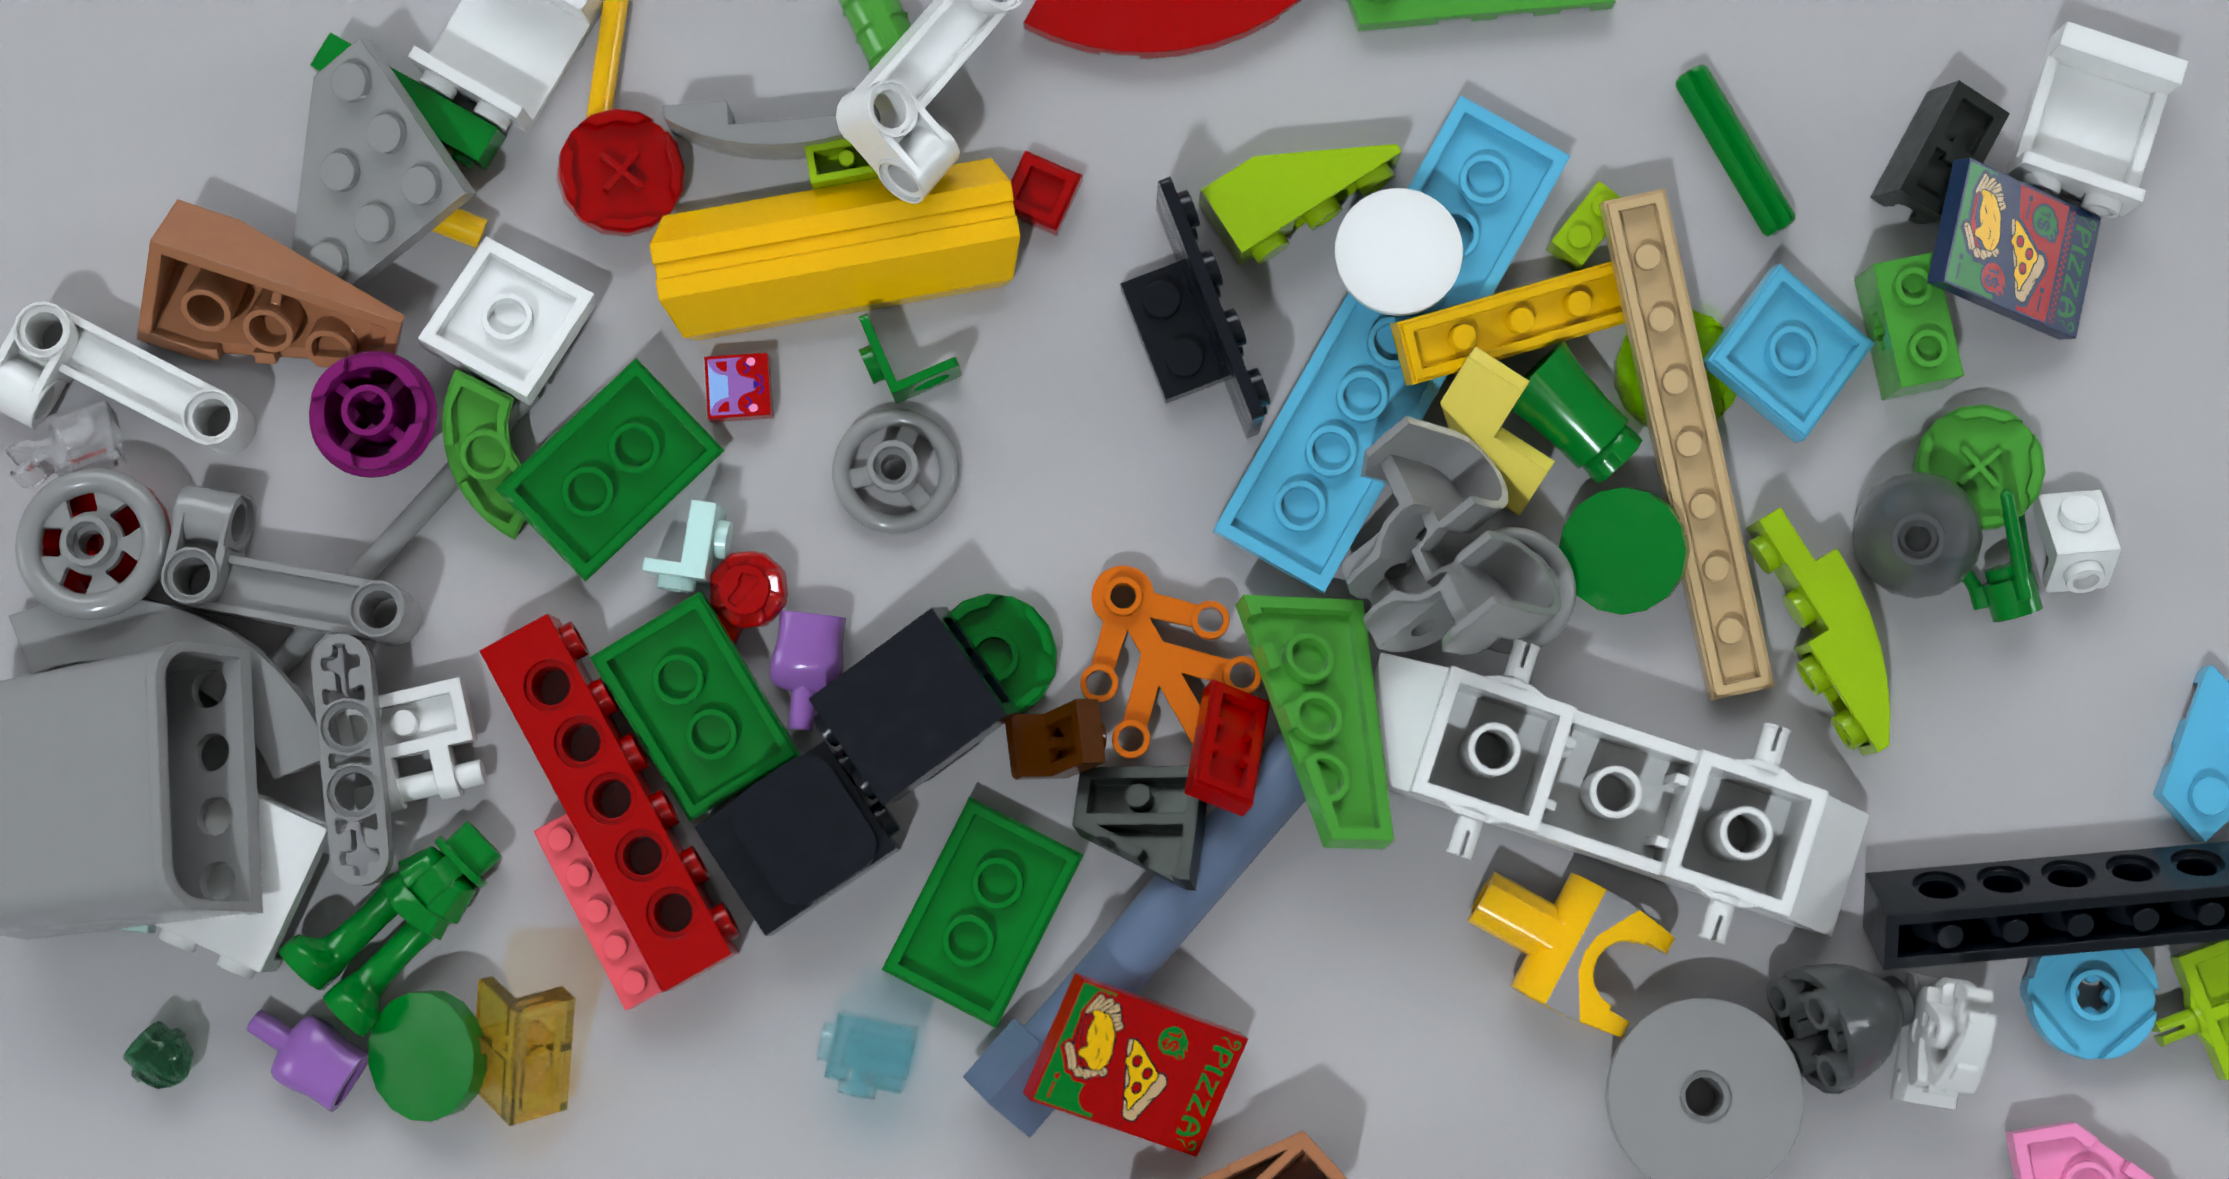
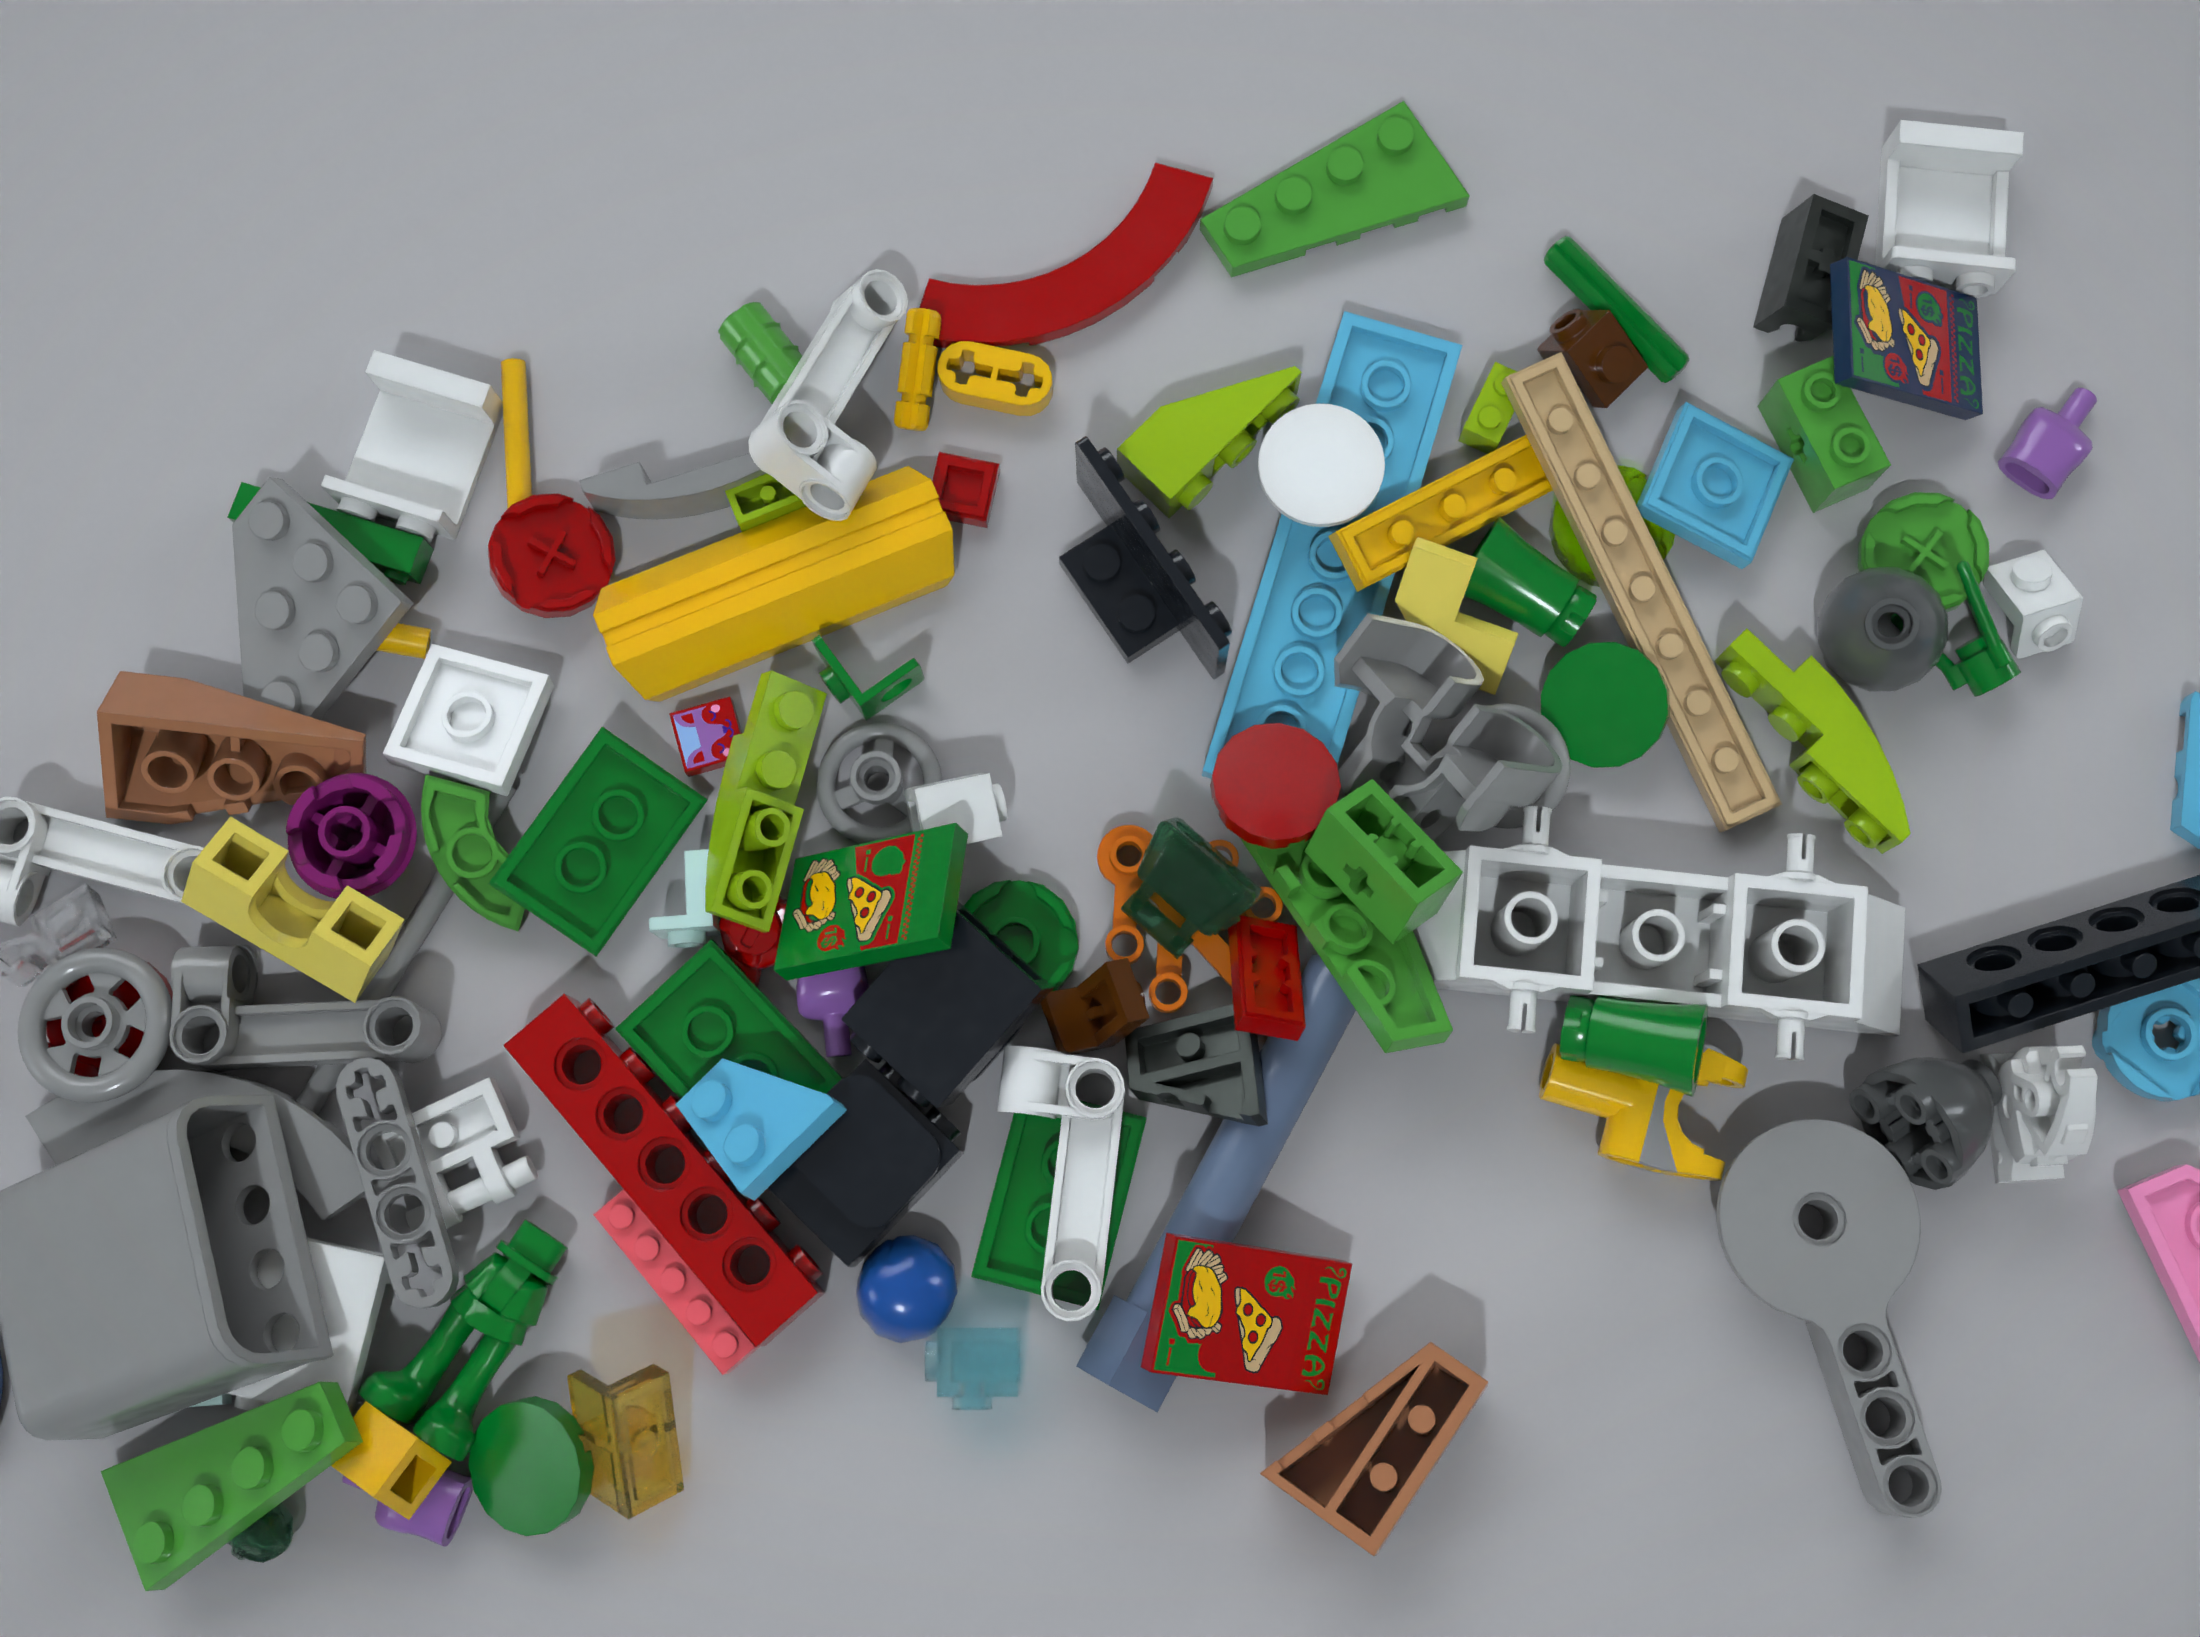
camera: 10 degrees left, 5 degrees down
none -> bright green wing [101,1382,363,1591]
none -> light yellow arch [181,816,405,1003]
none -> yellow brick [331,1401,452,1520]
none -> medium azure wing [675,1058,847,1201]
none -> lime slope [705,670,827,933]
none -> tile [774,823,968,981]
none -> blue hair [856,1235,958,1343]
none -> yellow axle [894,308,941,431]
none -> white brick [903,773,1007,844]
none -> yellow beam [937,341,1053,416]
none -> white piece [997,1046,1125,1321]
none -> clear green piece [1121,817,1264,960]
none -> red tile [1210,723,1341,849]
none -> bright green brick [1305,779,1463,945]
none -> reddish brown bracket [1537,309,1648,408]
none -> green plant [1560,995,1708,1097]
none -> medium lavender piece [1998,388,2097,499]

